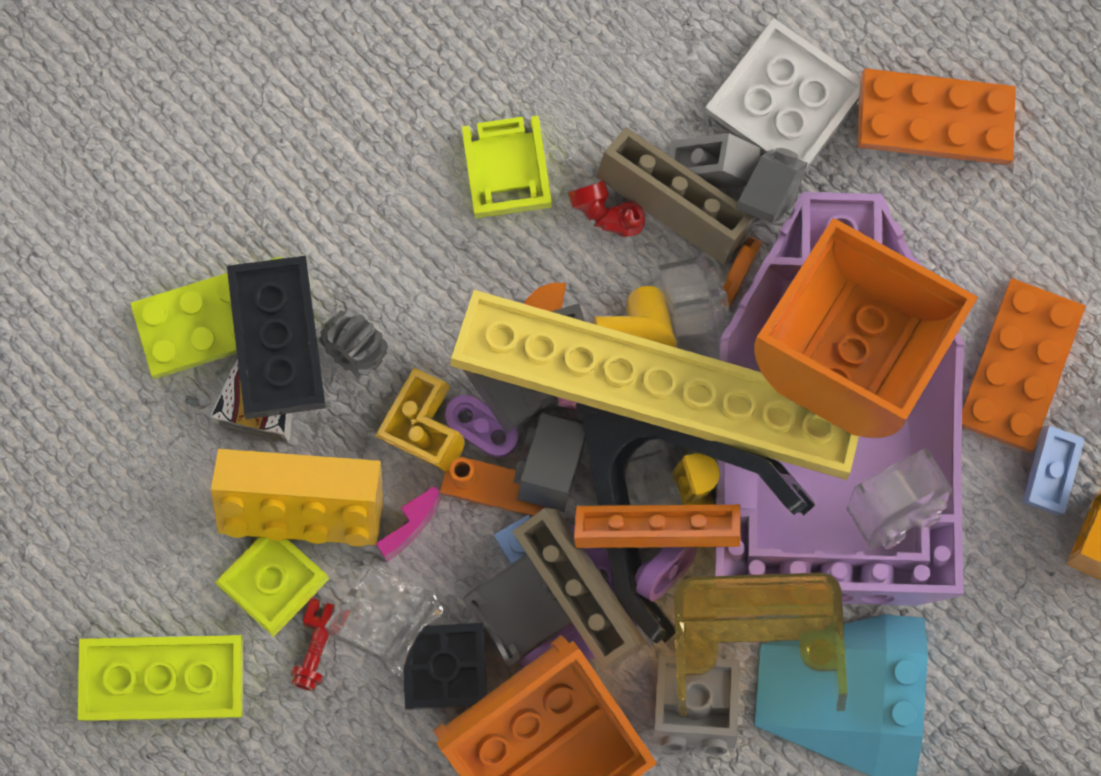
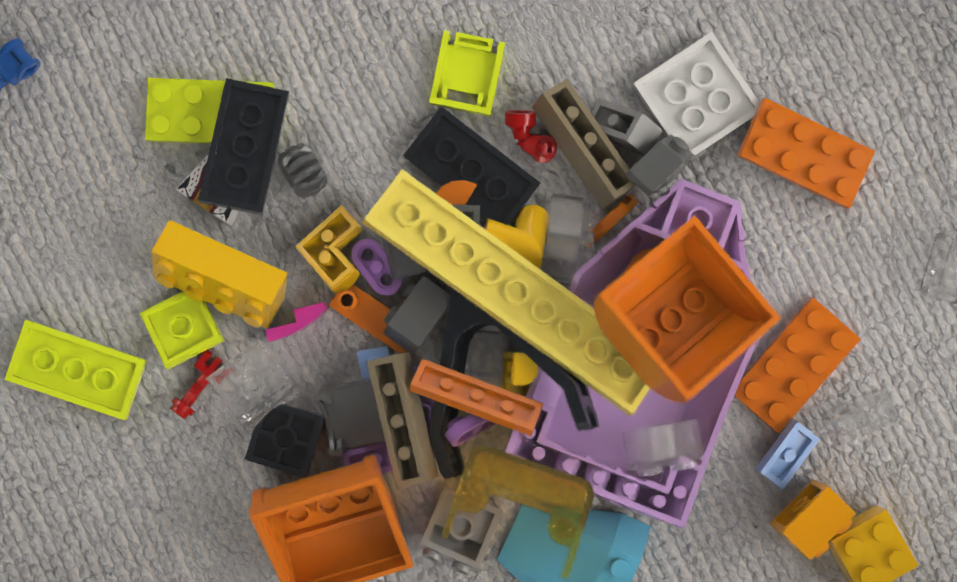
camera: 15 degrees right, 10 degrees up
none -> black plate [403,106,541,225]

